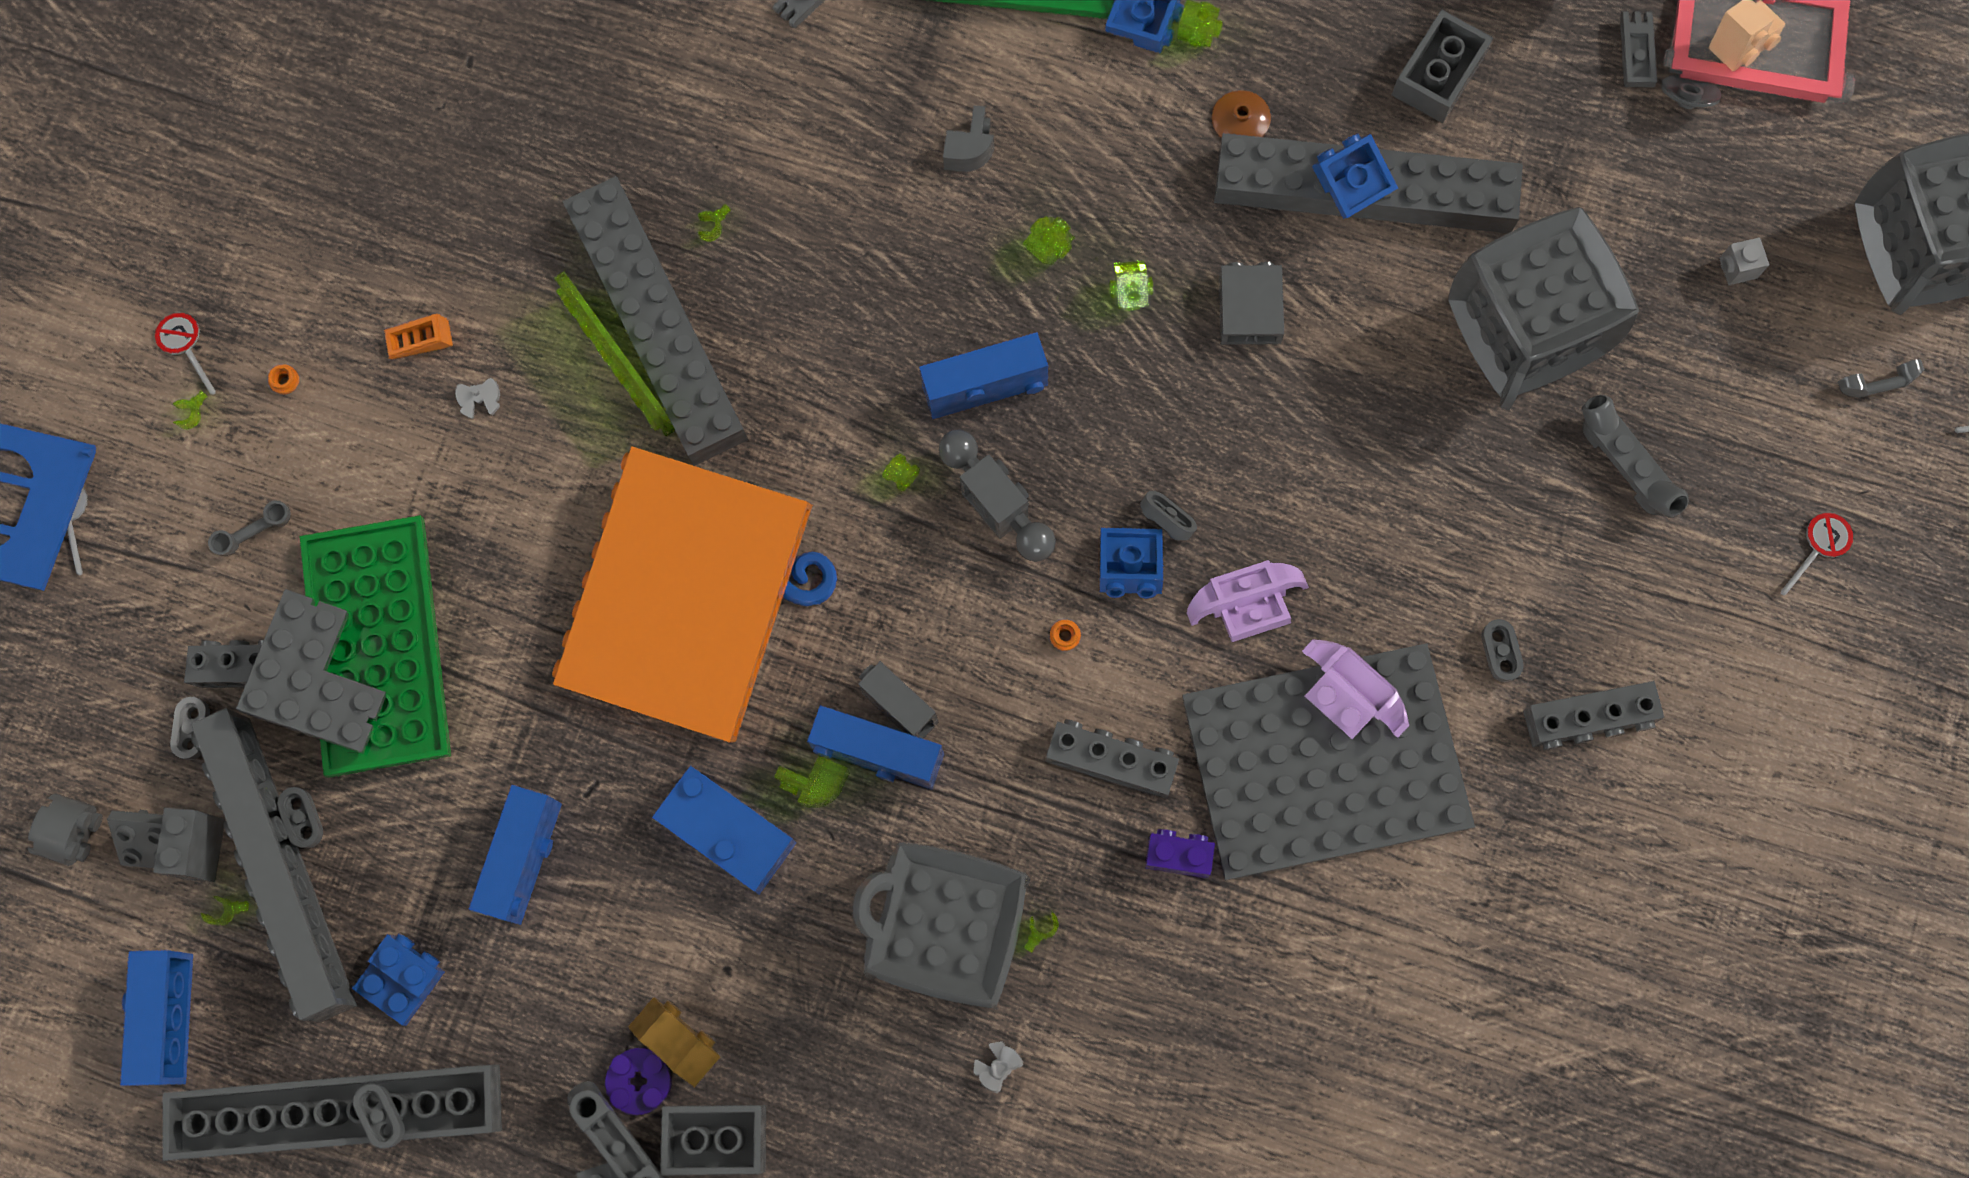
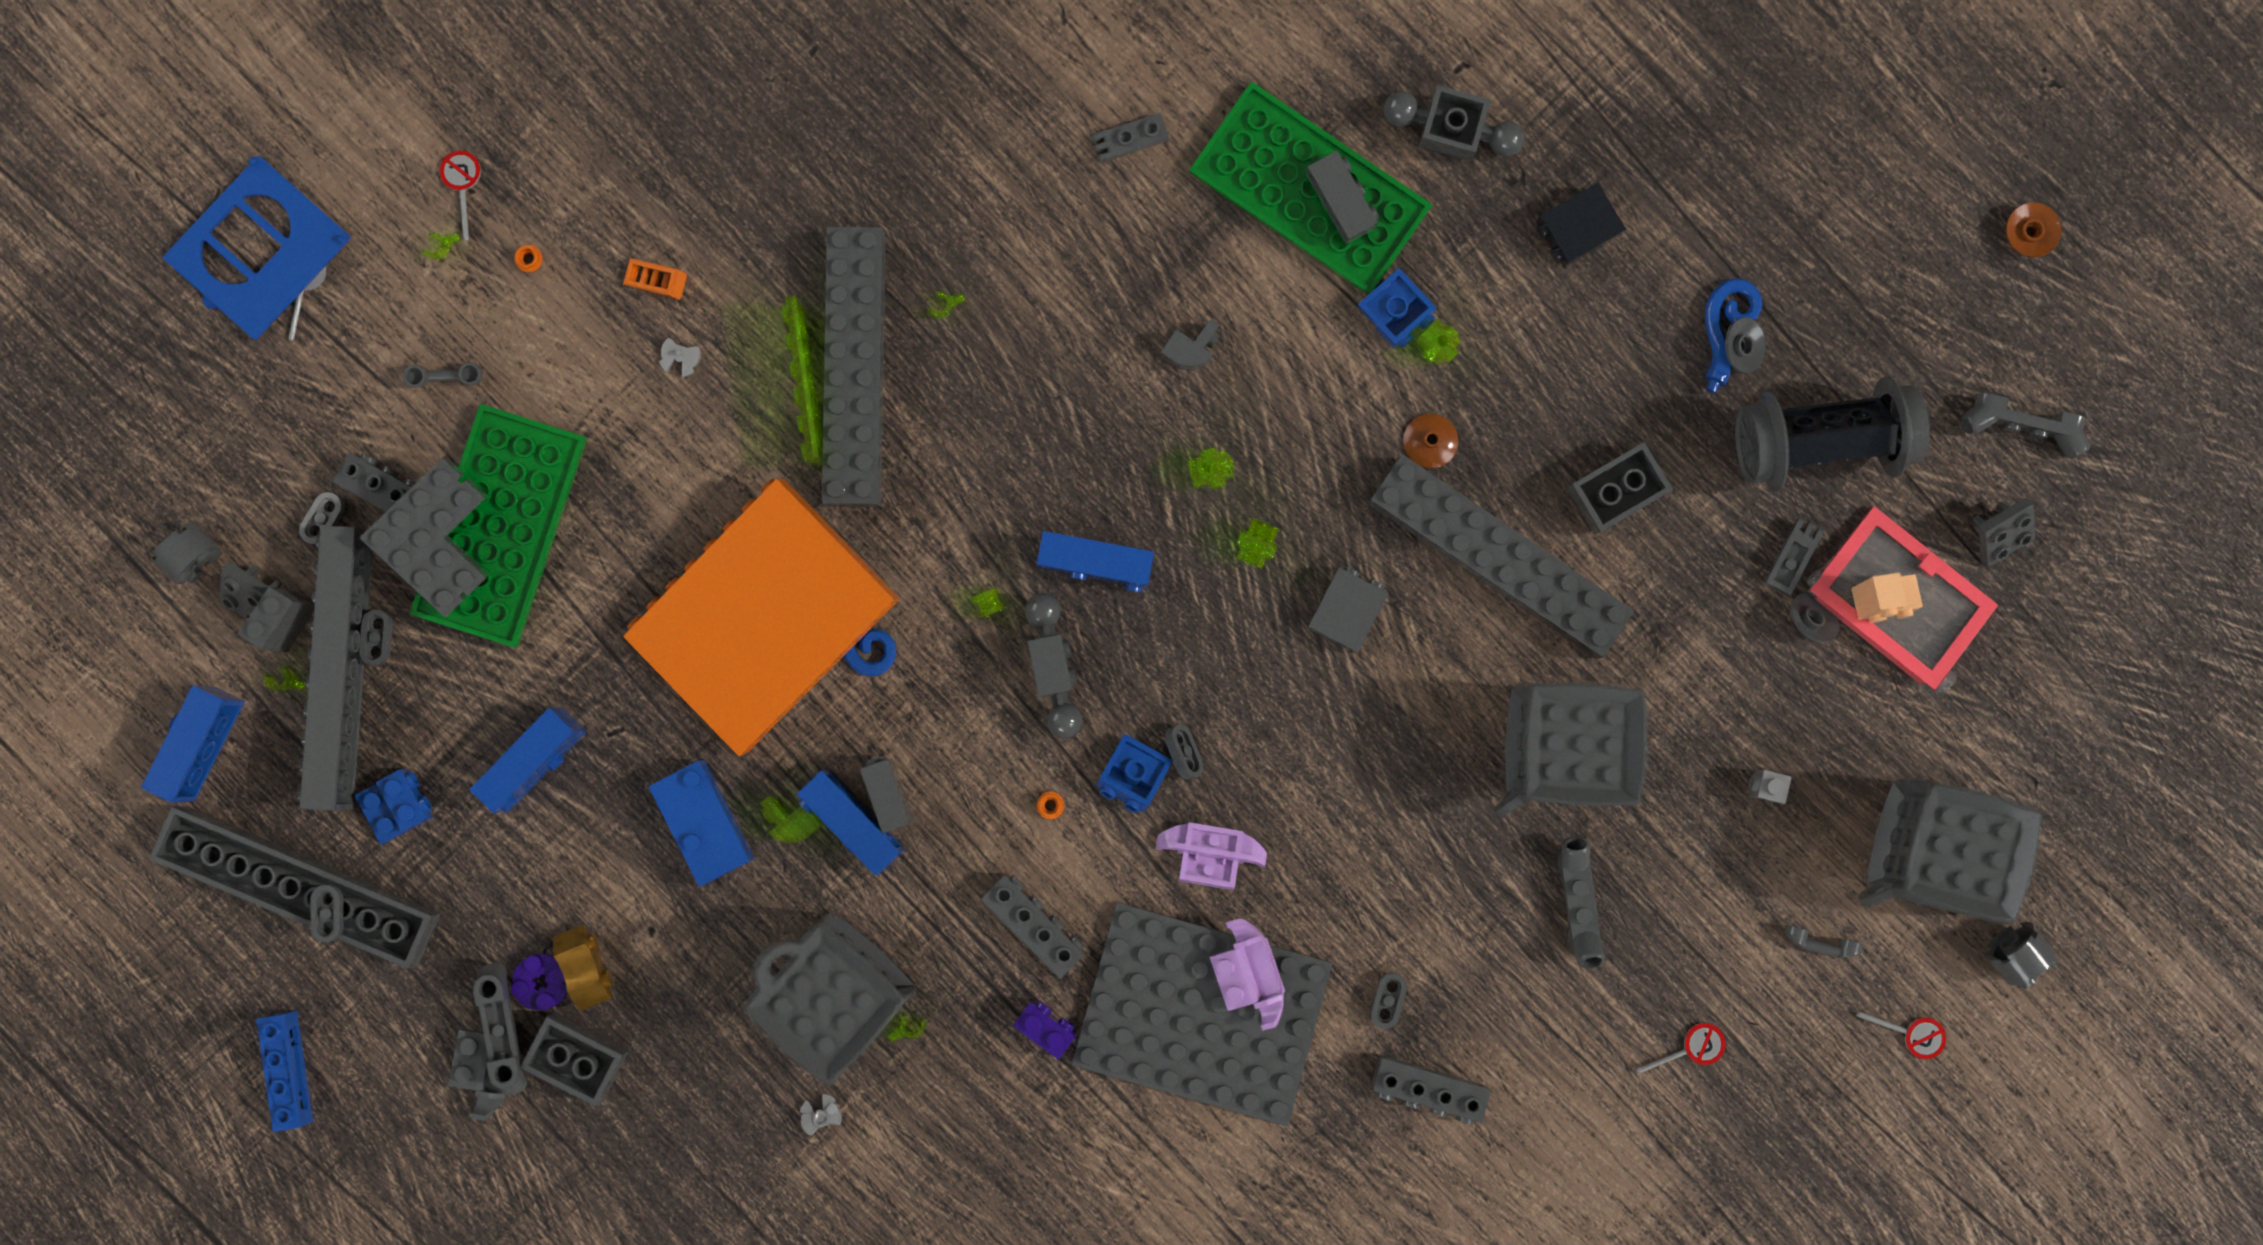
camera: 20 degrees right, 10 degrees up
blue plate [1312,133,1398,219] -> none

